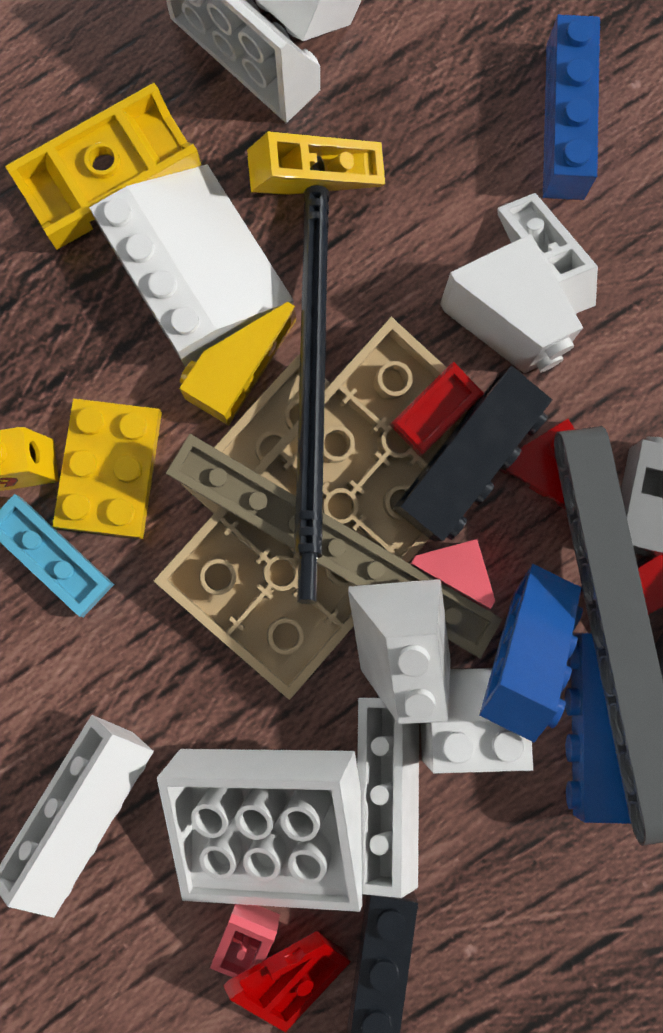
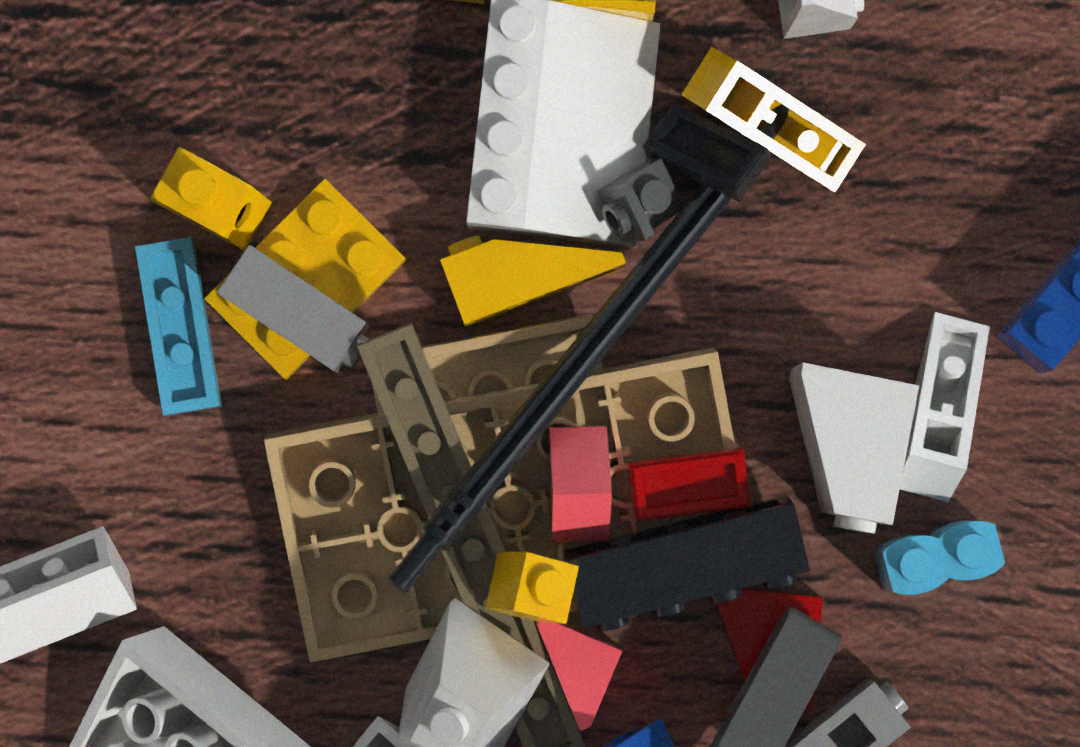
camera: 35 degrees right, 5 degrees up
none -> light grey brick [217,244,370,374]
none -> yellow brick [485,552,579,624]
none -> coral slope [549,425,612,543]
none -> dark grey bracket [597,158,684,241]
none -> black tile [642,103,771,202]
none -> medium azure brick [873,520,1005,595]

